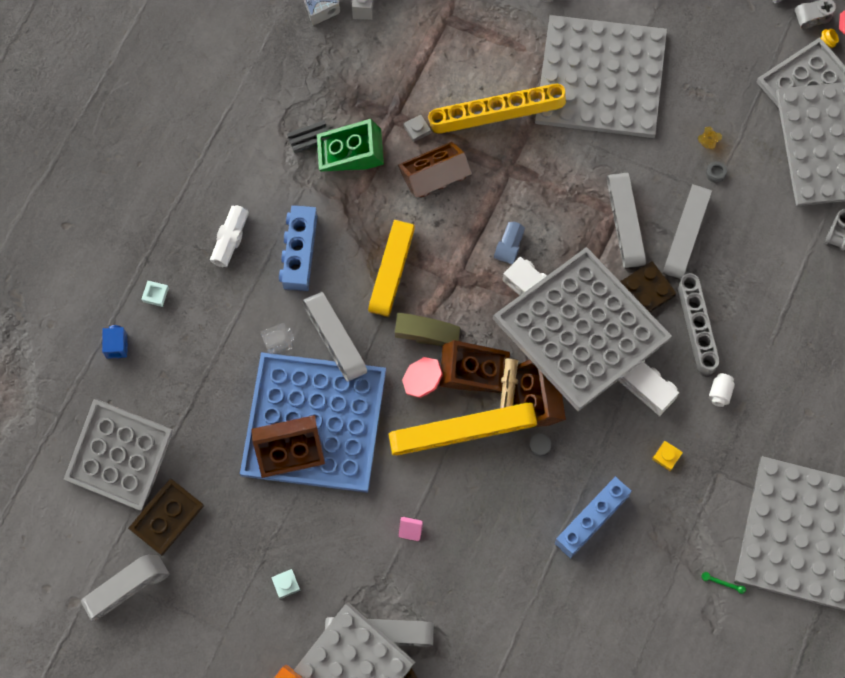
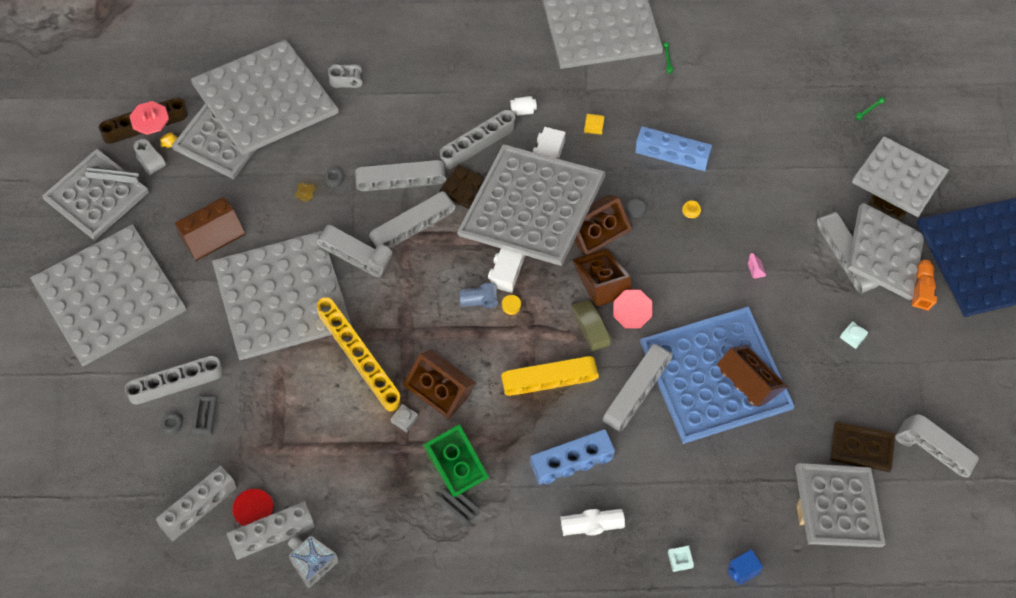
camera: 120 degrees left, 10 degrees down
clear brick [260,323,294,354] -> none
yellow beam [388,403,537,455] -> none
tan pin [500,359,519,408] -> none
none -> reddish brown slope [175,197,246,261]
none -> light grey beam [317,225,393,278]
none -> yellow tile [502,295,521,315]
none -> yellow plate [682,200,701,218]

